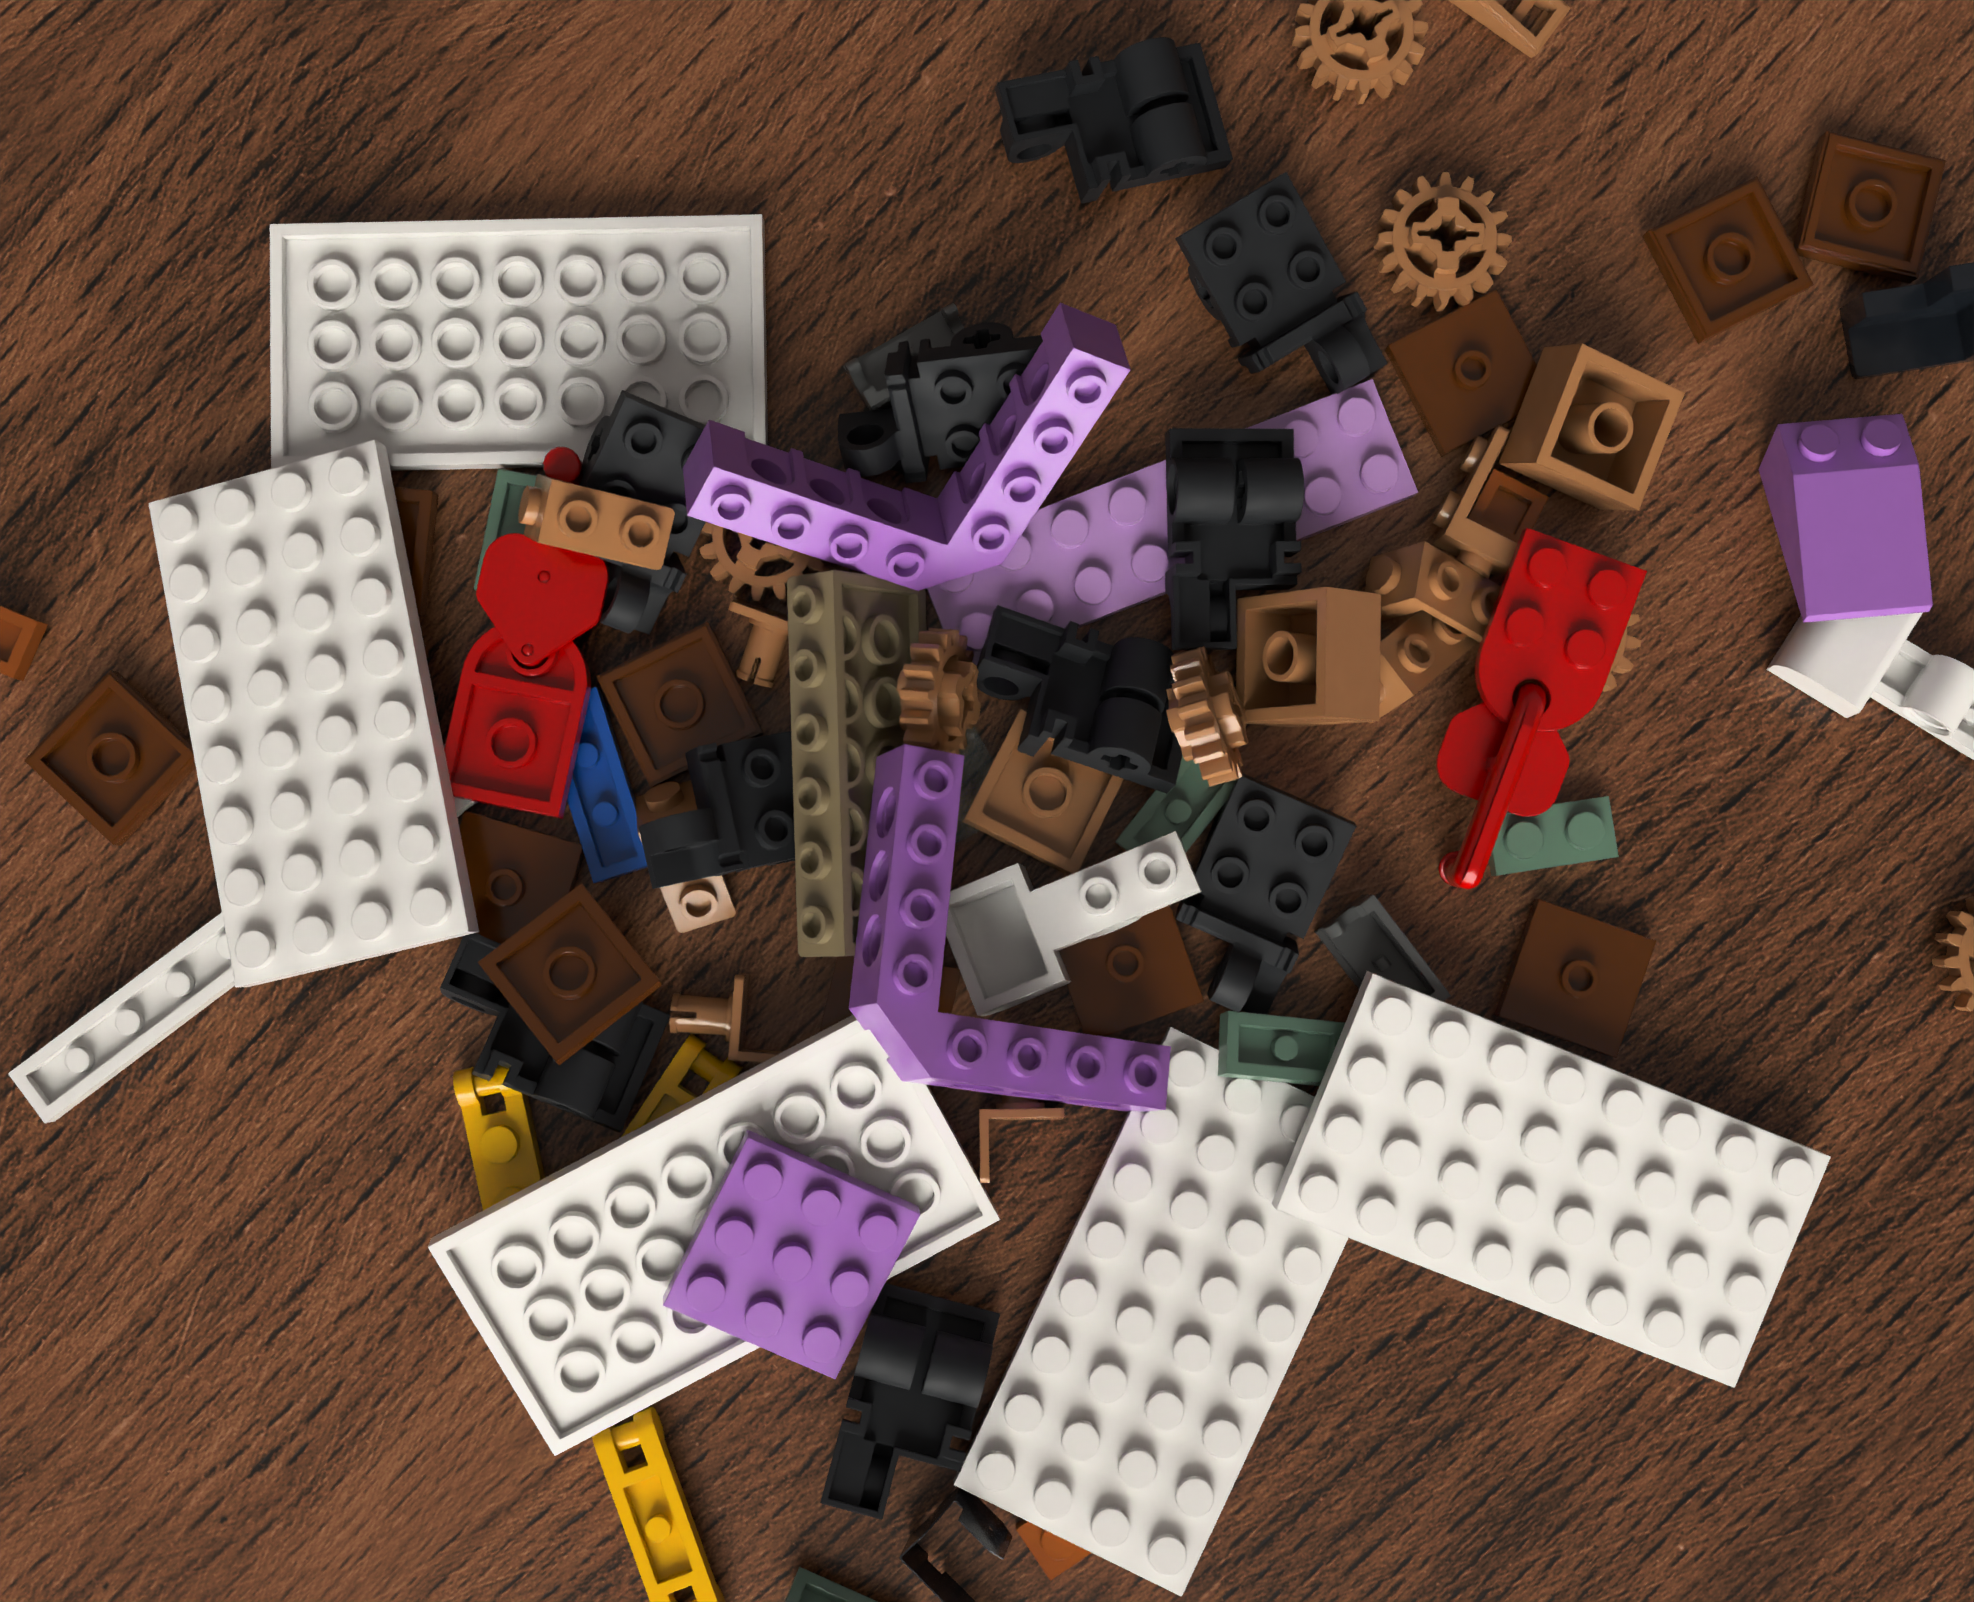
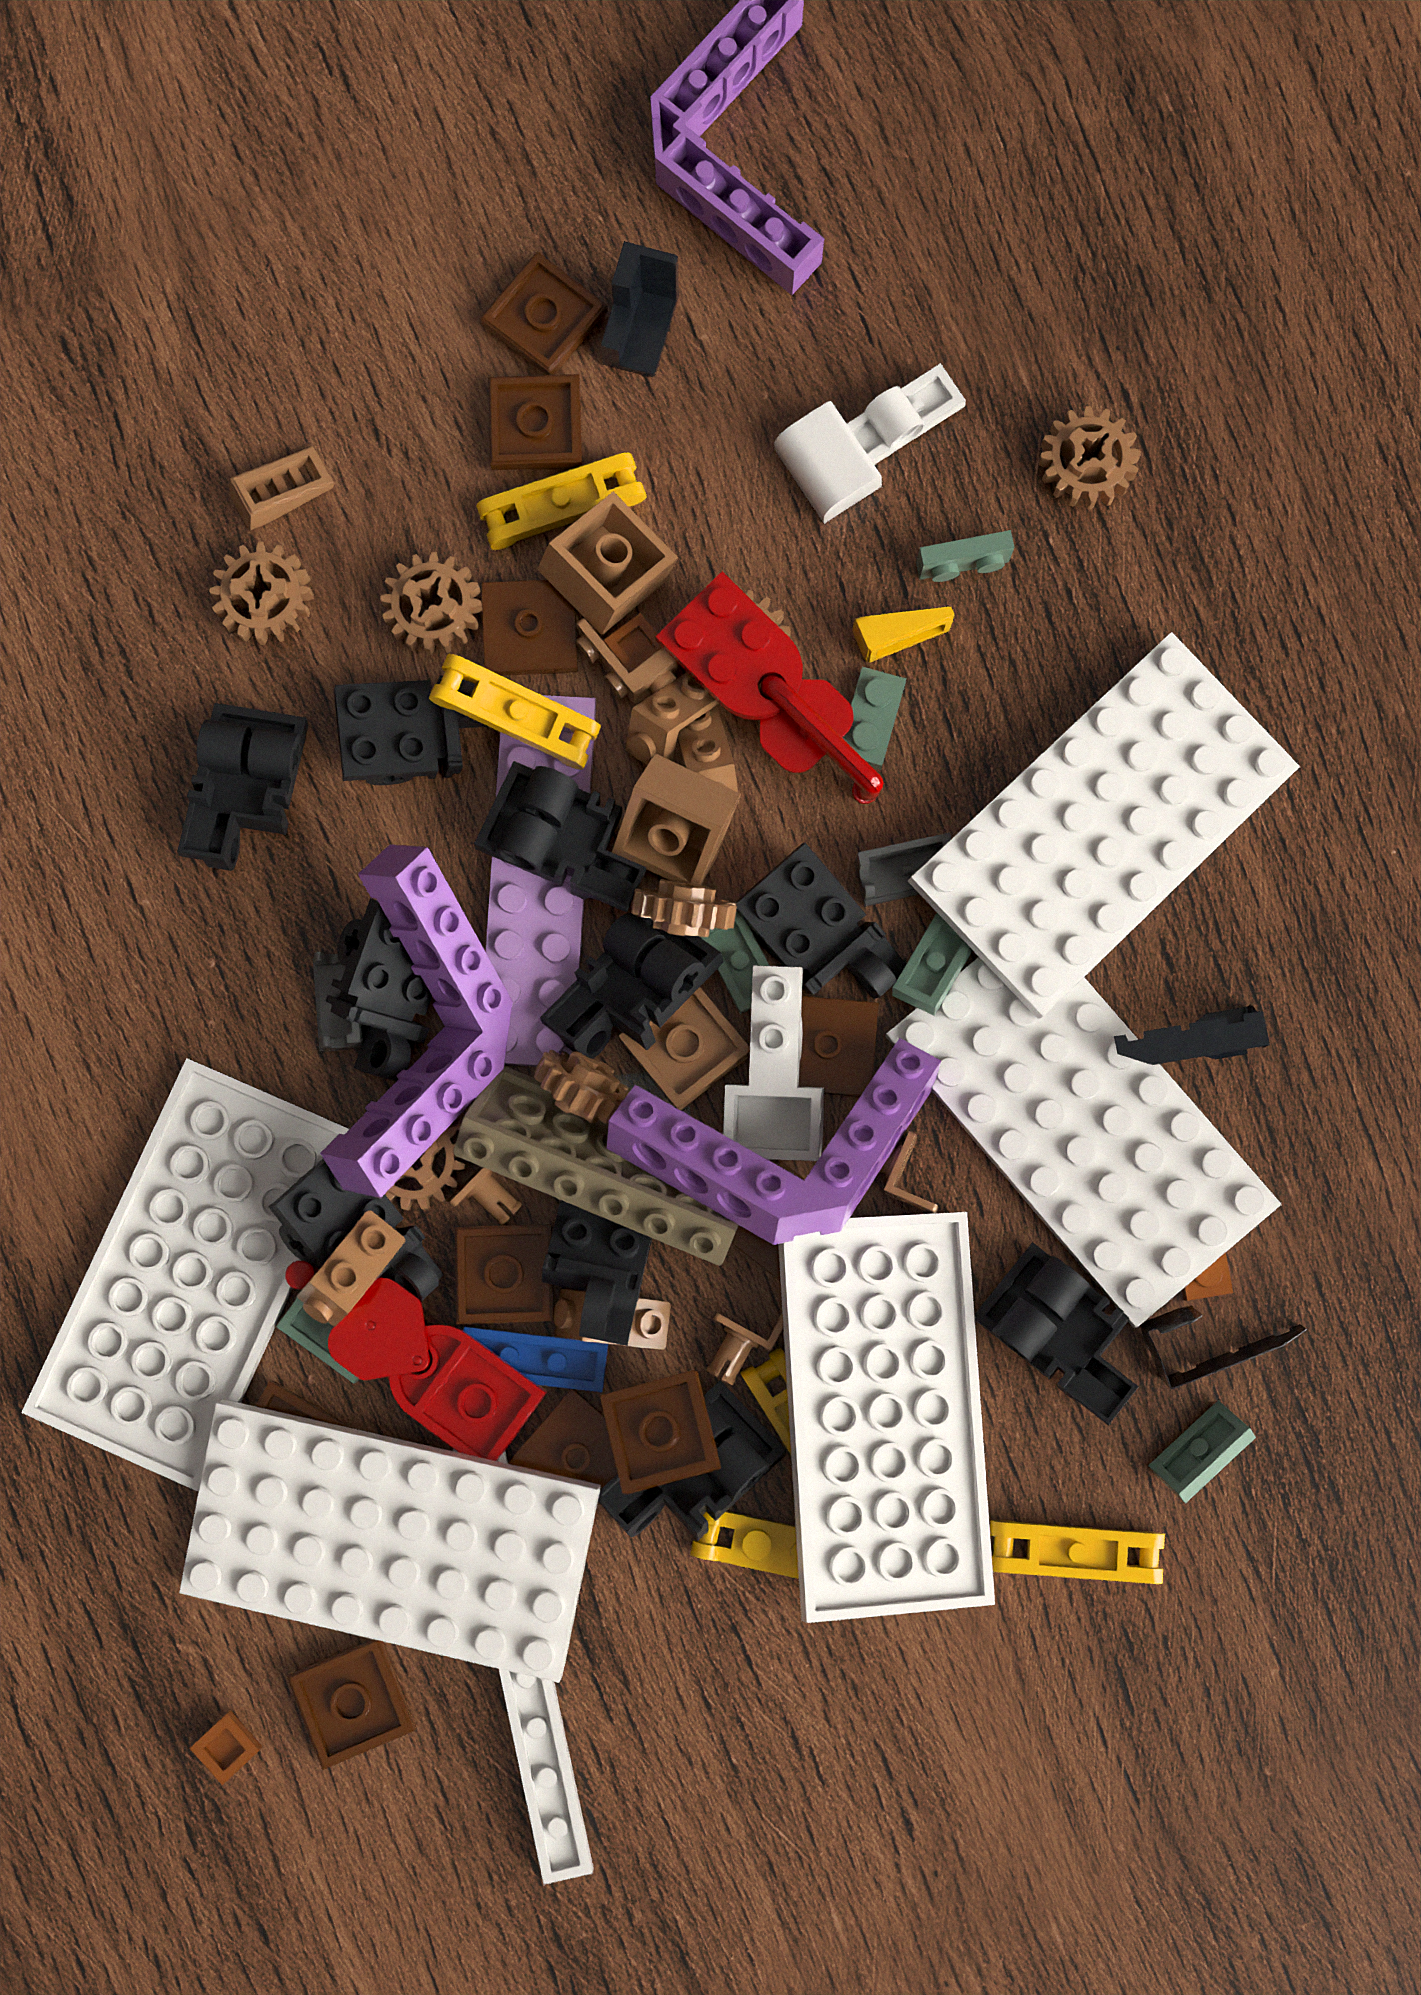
camera: 65 degrees left, 5 degrees down
medium lavender plate [663,1129,920,1379] -> none
reddish brown plate [1494,899,1656,1058] -> none
medium lavender slope [1759,414,1933,623] -> none
none -> yellow plate [429,654,601,770]
none -> yellow plate [476,453,647,550]
none -> yellow slope [853,606,955,663]
none -> sand green plate [916,530,1015,582]
none -> black piece [1114,1004,1270,1065]

